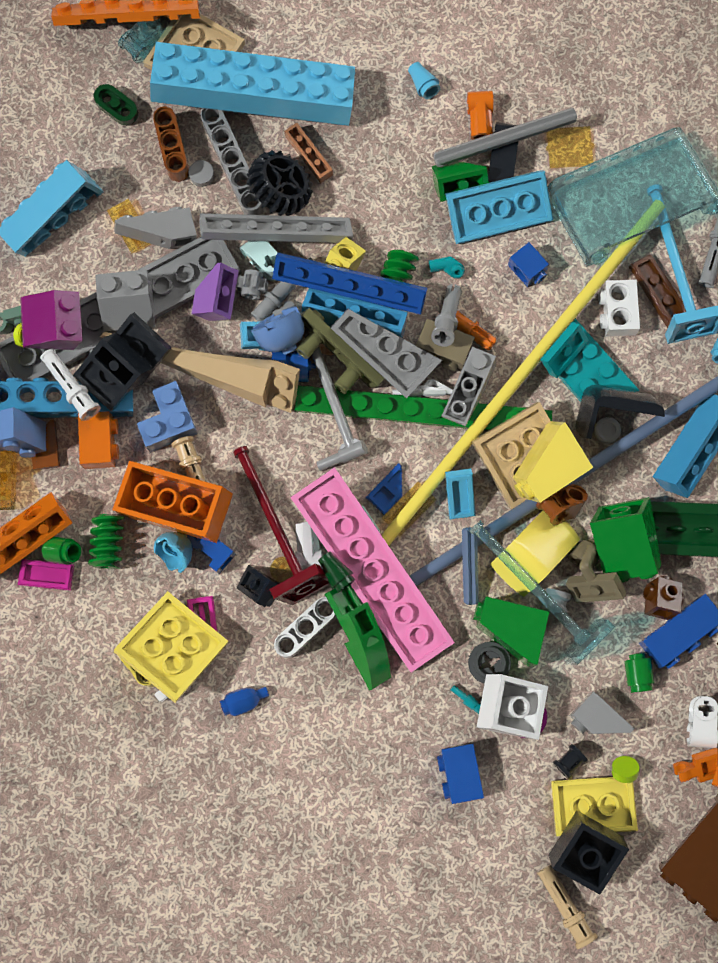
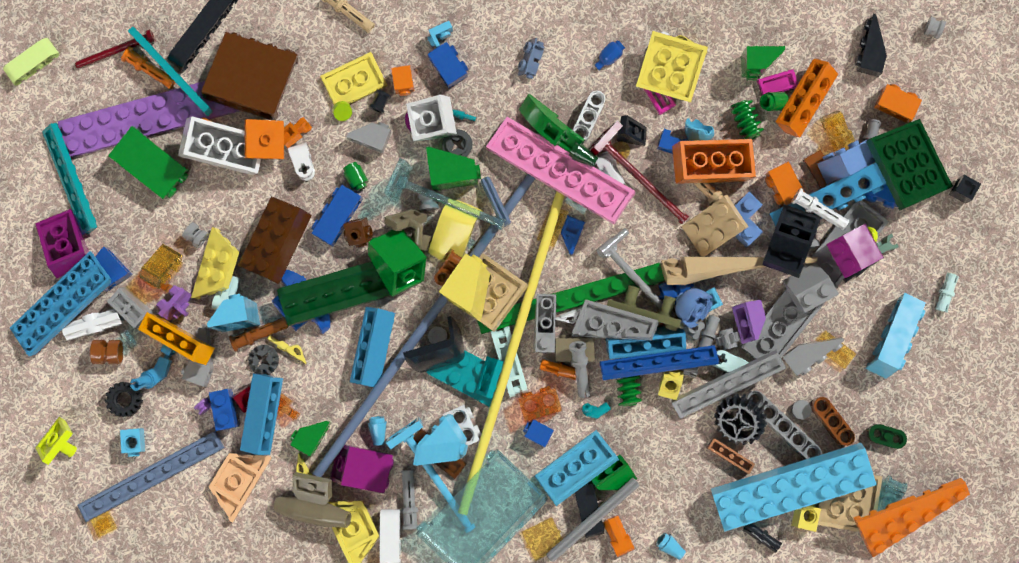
camera: 155 degrees right, 5 degrees up
medium azure tile [445,469,476,519] -> none
black brick [548,810,629,895] -> none
none -> orange brick [391,65,415,96]
none -> medium azure wedge [413,414,468,466]
none -> medium azure bracket [427,21,453,48]
none -> light aqua plate [491,326,528,398]
none -> sand blue hinge [518,38,545,79]
none -> clear orange brick [518,386,562,422]
none -> tan plate [681,195,748,257]
none -> green slope [741,46,785,81]
none -> black pin [742,523,782,553]
none -> light yellow brick [791,504,821,532]

